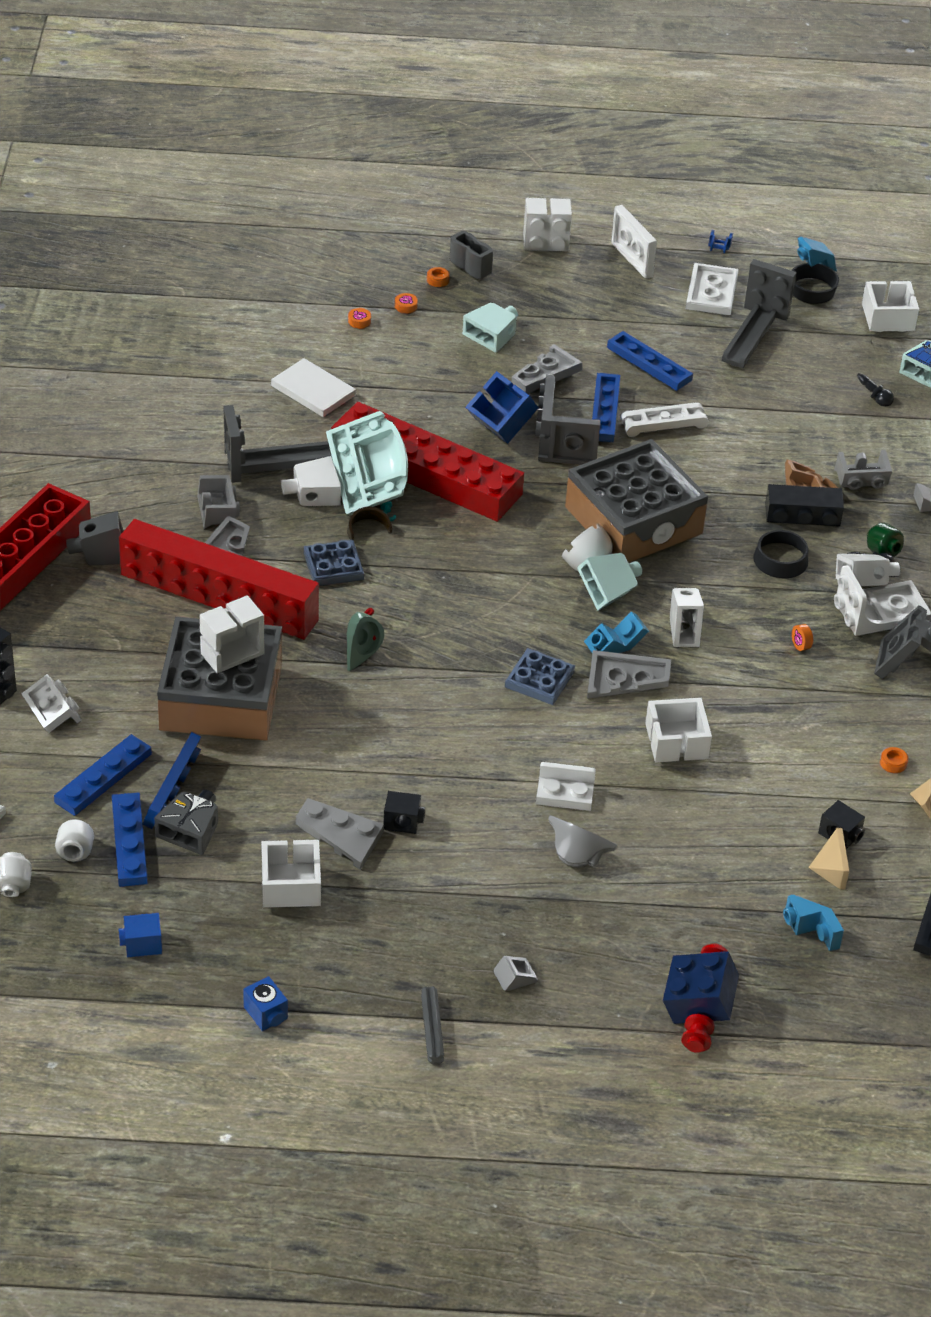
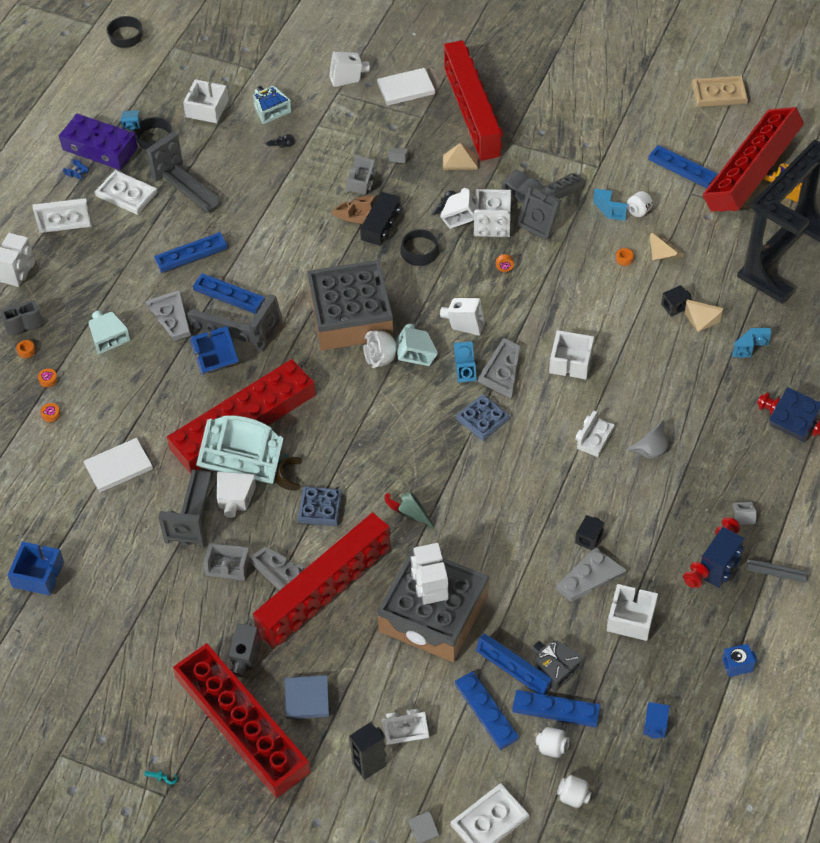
camera: 65 degrees left, 10 degrees up
white plate [620,403,709,437] -> none
dark green head [867,522,904,557] -> none
none -> blue piece [7,541,64,596]
none -> dark purple piece [59,113,138,170]
none -> sand blue tile [285,675,329,720]
none -> dark blue brick [683,517,745,588]

